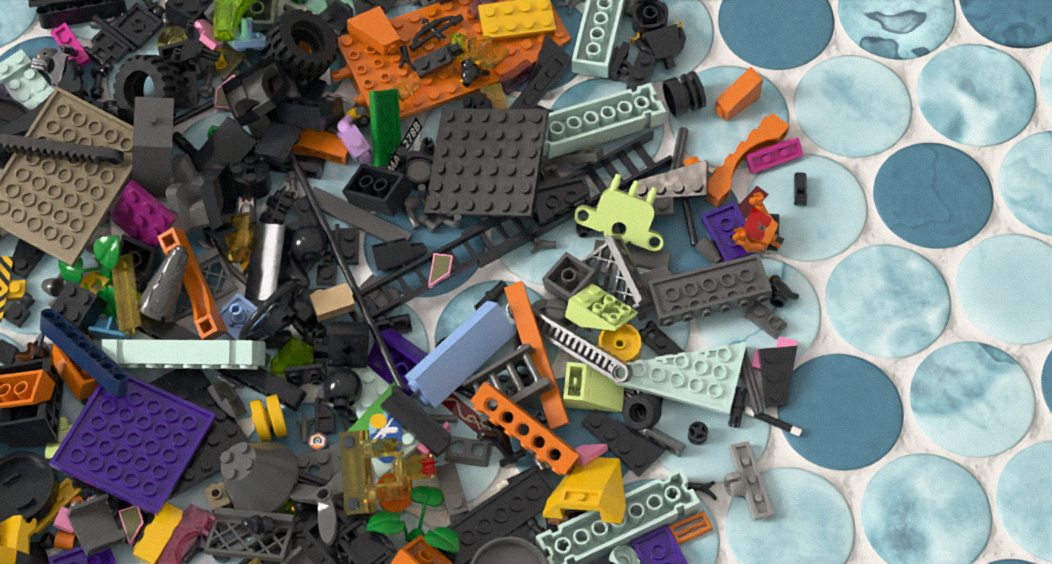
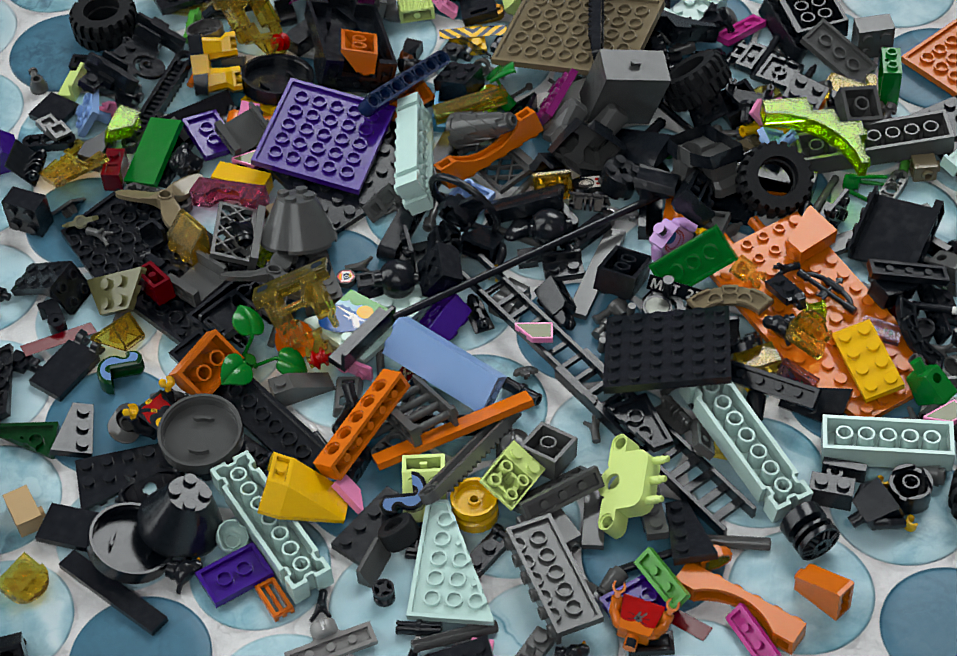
camera: 85 degrees right, 15 degrees down
yellow wheel [250,394,288,442] -> none
clear neon green slope [270,336,314,375] -> none
tan brick [310,283,355,322] -> none
none -> animal [379,471,427,517]
none -> black piece [456,35,492,63]
none -> dark grey plant [513,366,538,380]
none -> bright green plate [634,547,691,612]
none -> dark tan tile [686,284,774,315]

